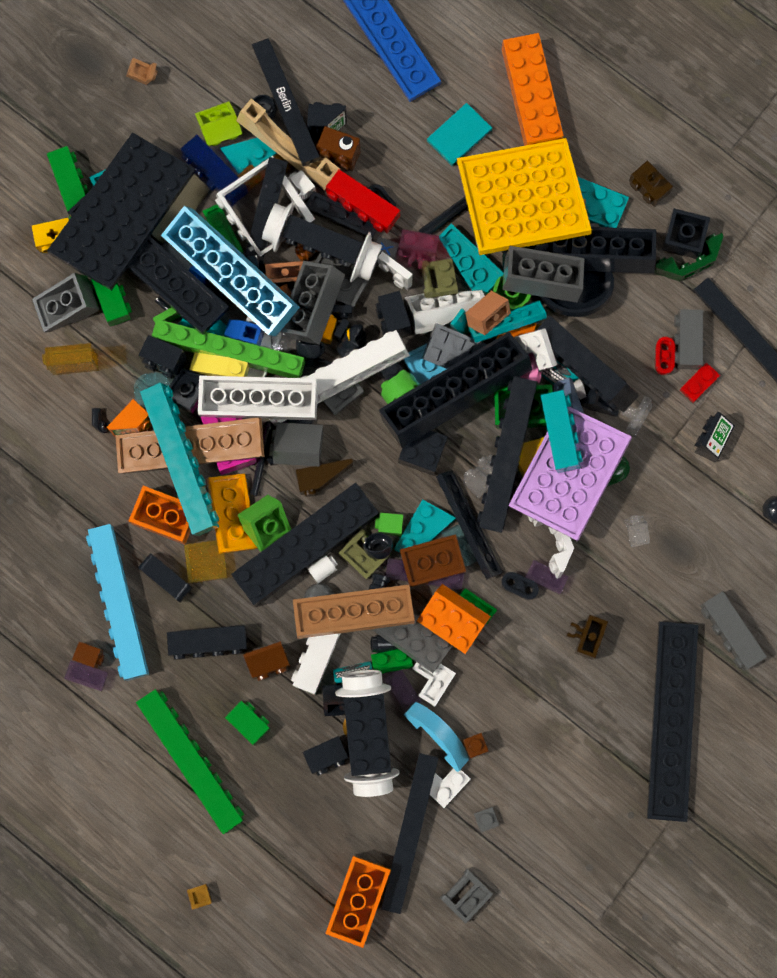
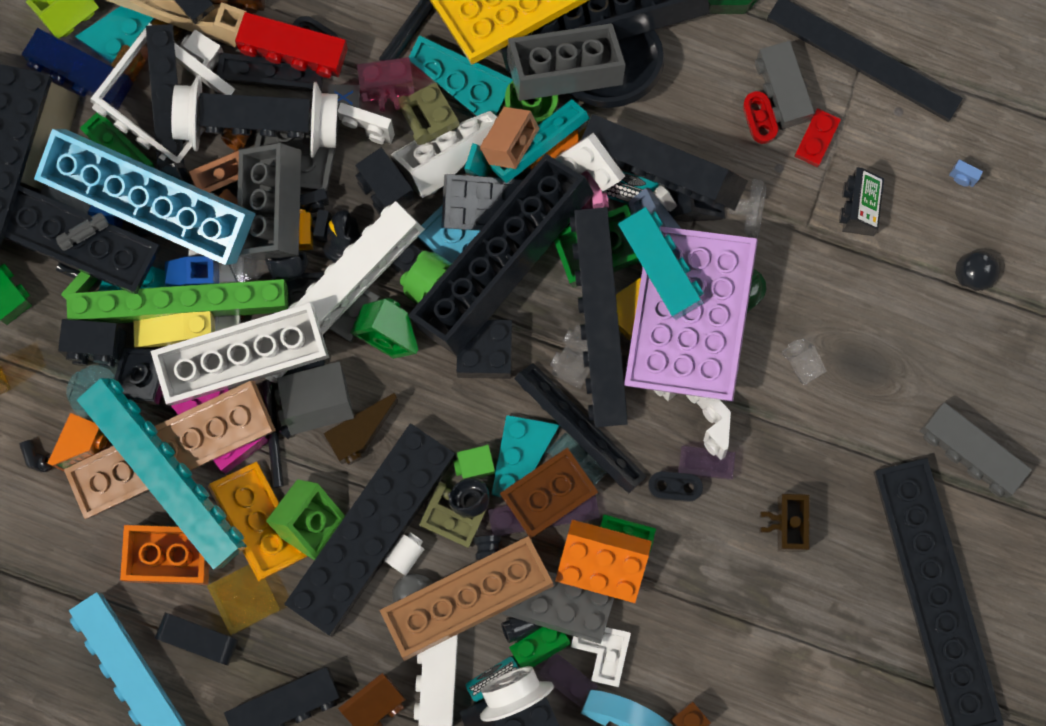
camera: 20 degrees left, 0 degrees up
none -> dark grey axle [56,213,109,251]
none -> green slope [350,298,418,359]

